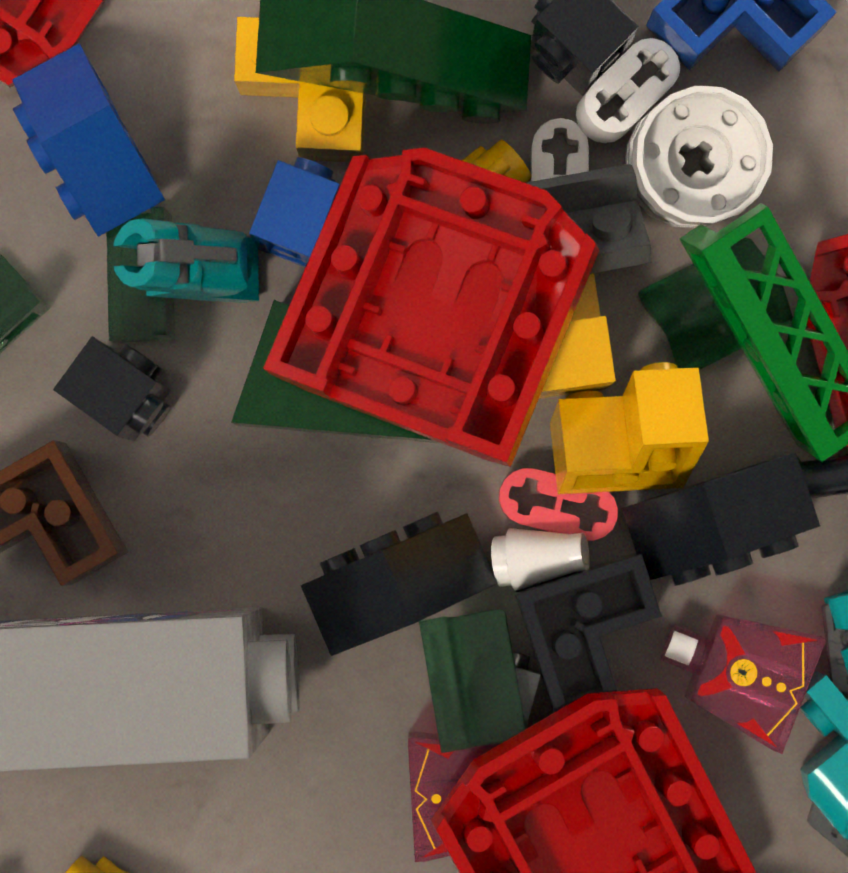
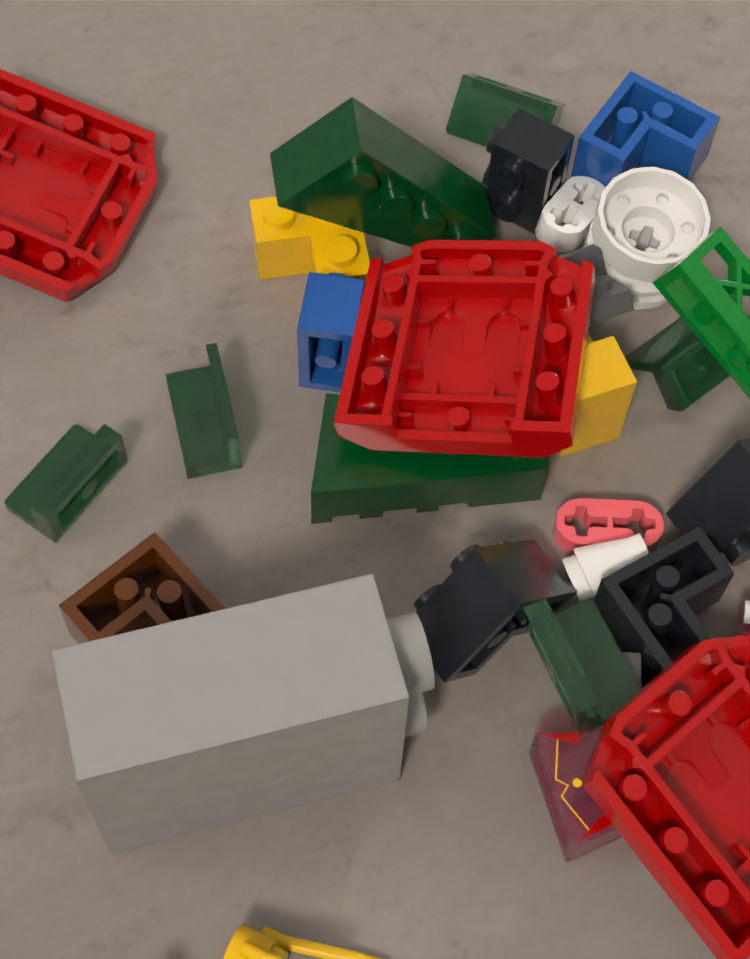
camera: 20 degrees left, 25 degrees down
blue brick [13,43,165,237] -> none
black brick [53,336,171,441] -> none
teal plate [113,218,259,303] -> none
yellow brick [550,362,709,494] -> none

